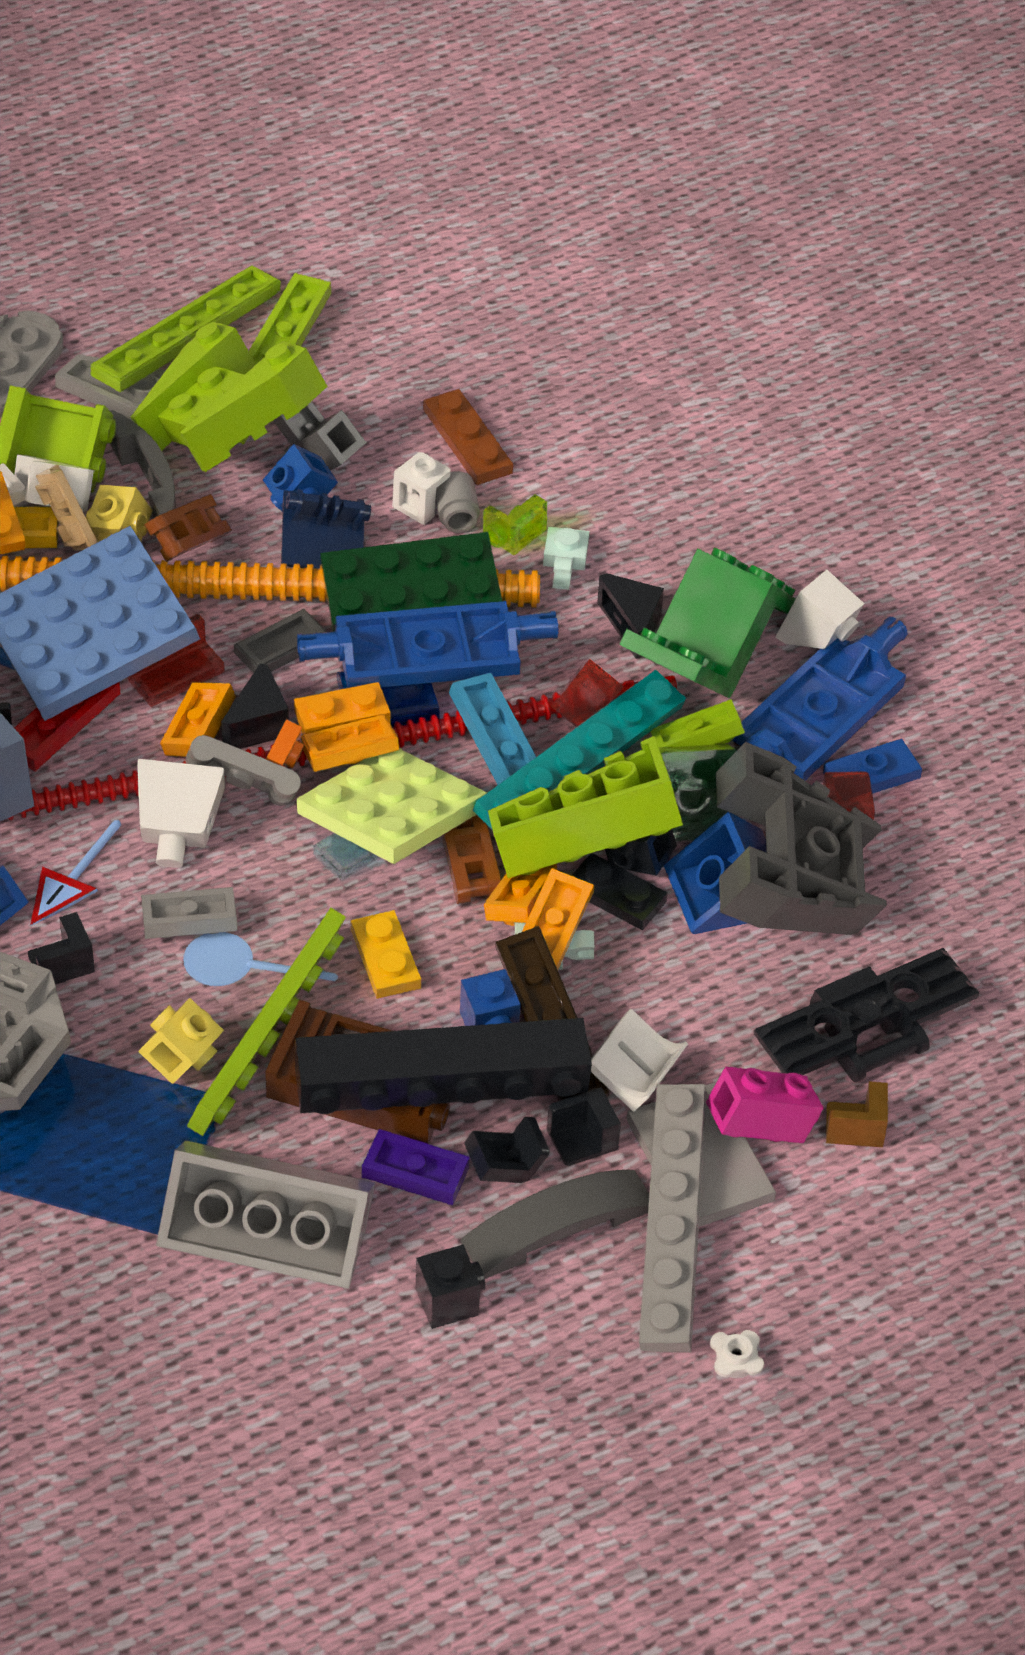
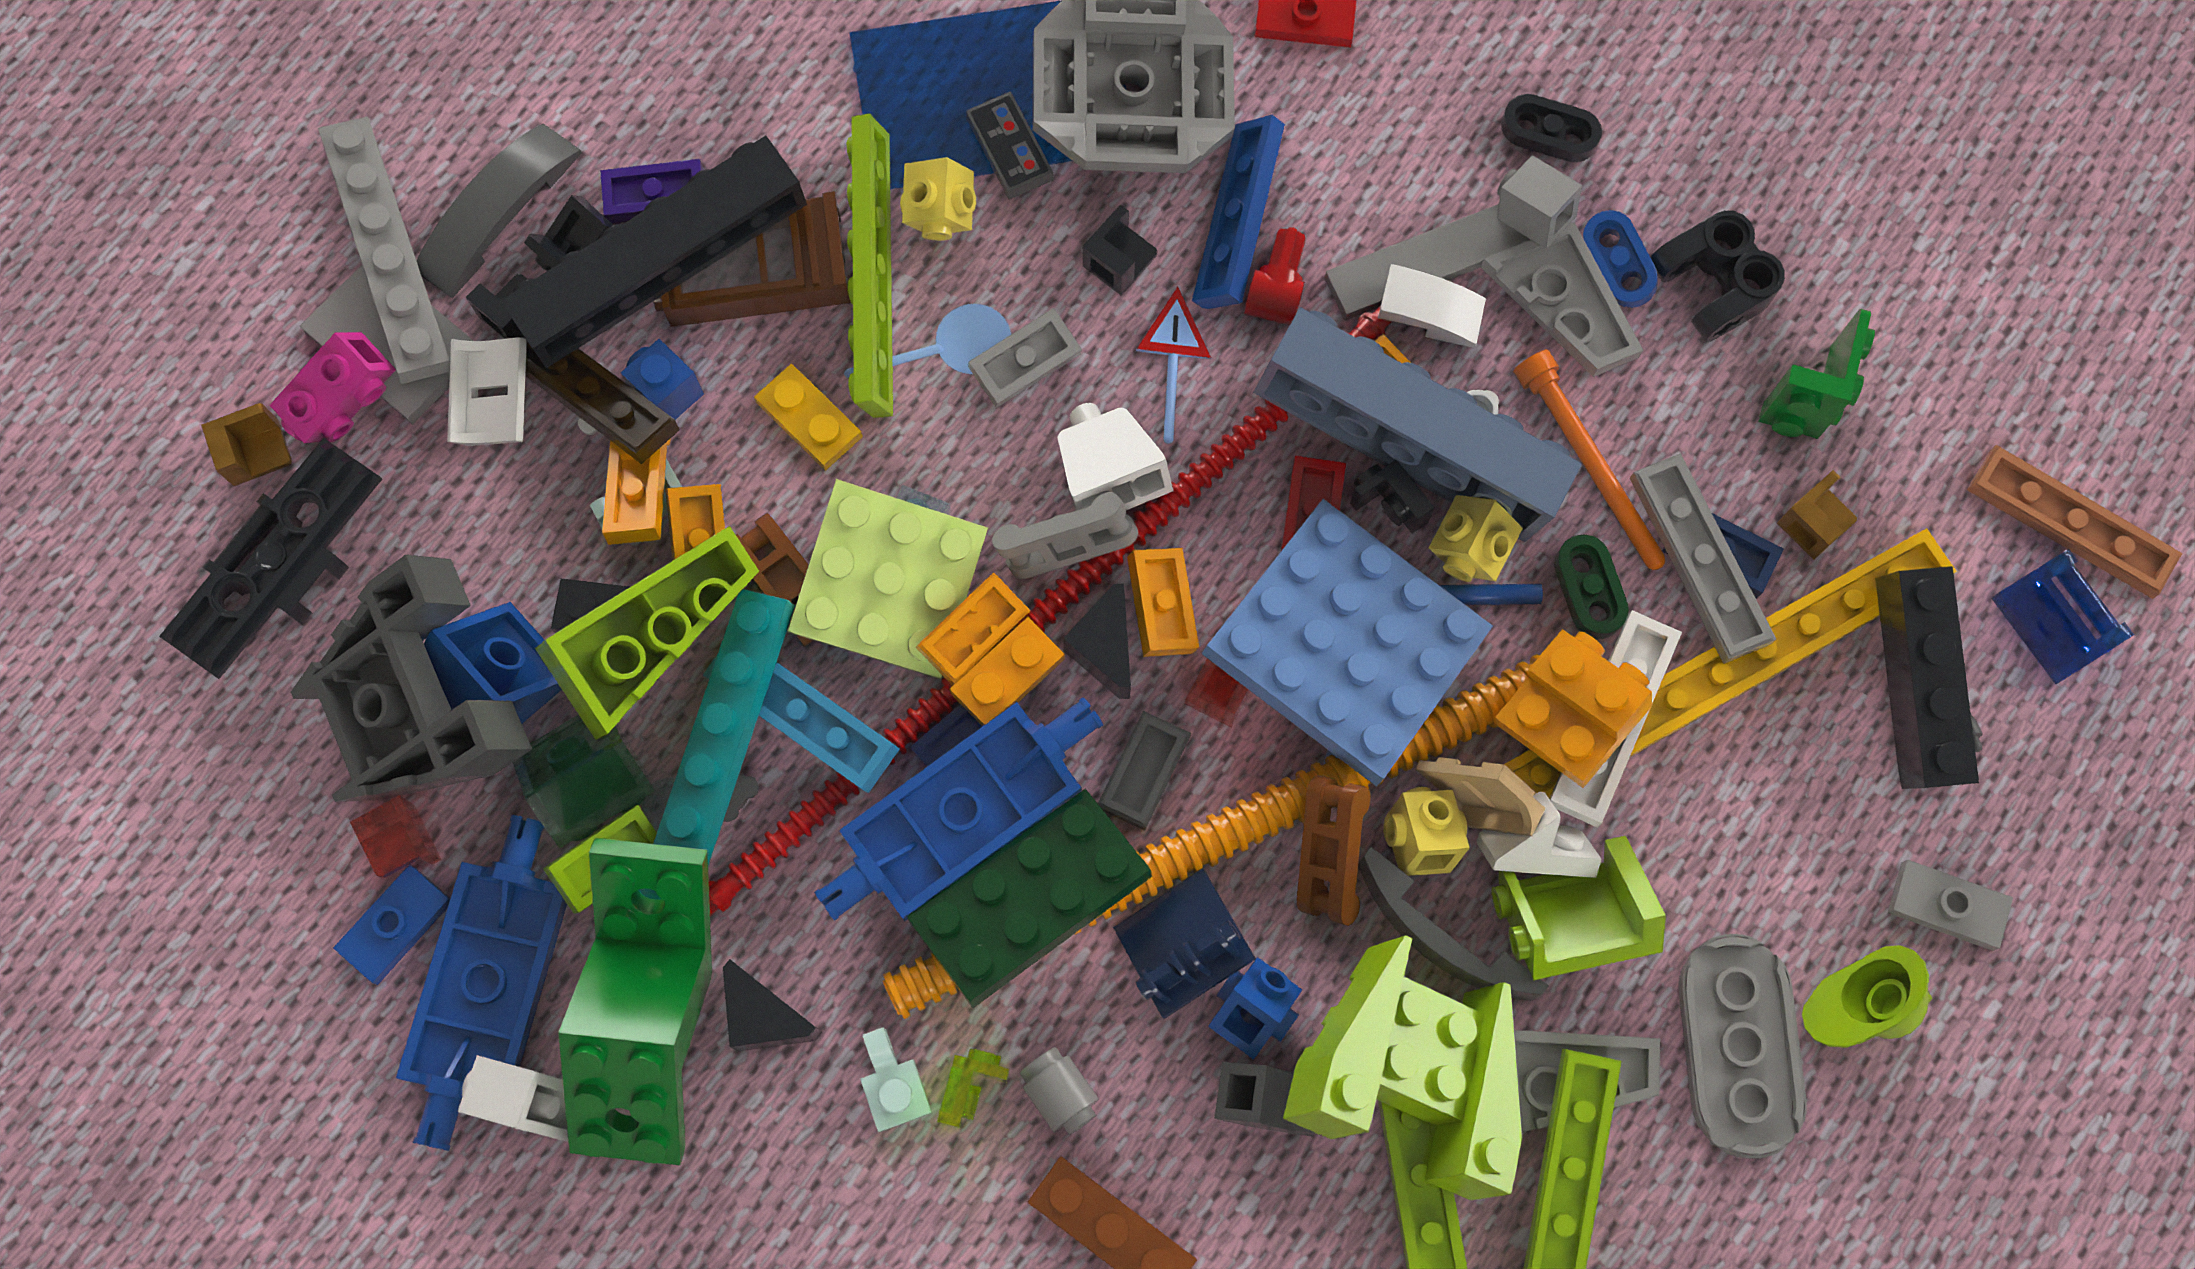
camera: 155 degrees right, 25 degrees up
light grey slope [156,1141,376,1289] -> none
orange plate [266,719,305,768] -> none
white bracket [392,452,451,525] -> none
black brick [416,1244,486,1329] -> none
clear red panel [550,659,624,727] -> none
white plate [710,1330,764,1378] -> none
none -> tile [966,91,1054,200]

